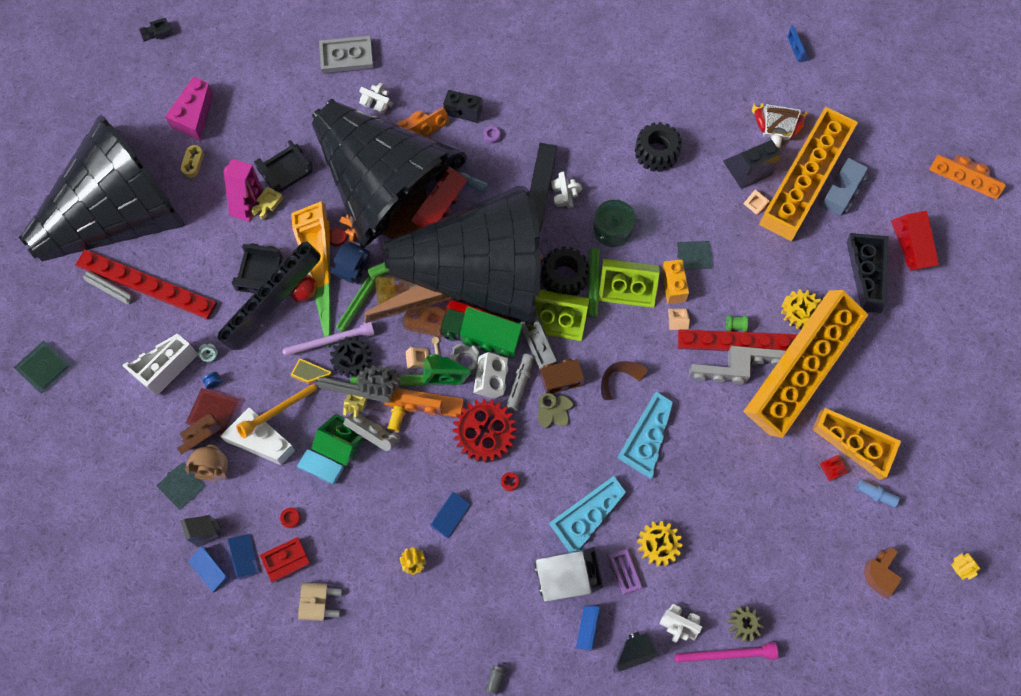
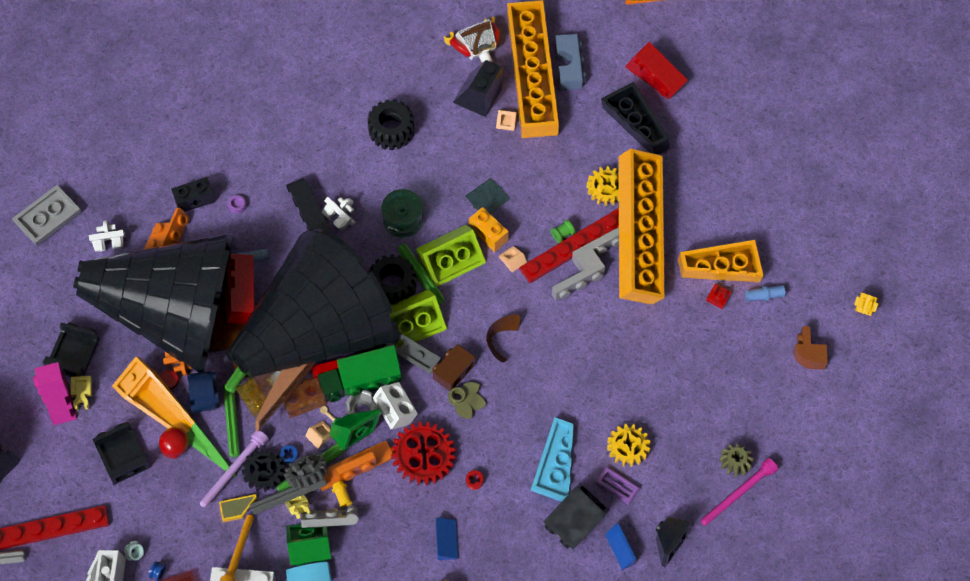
camera: 35 degrees left, 5 degrees down
black beam [217,242,321,350] -> none
light grey pin [506,354,535,412] -> none
medium azure wing [617,392,673,479] -> none
white hips [659,604,702,642] -> none
none -> blue bush [280,445,298,465]

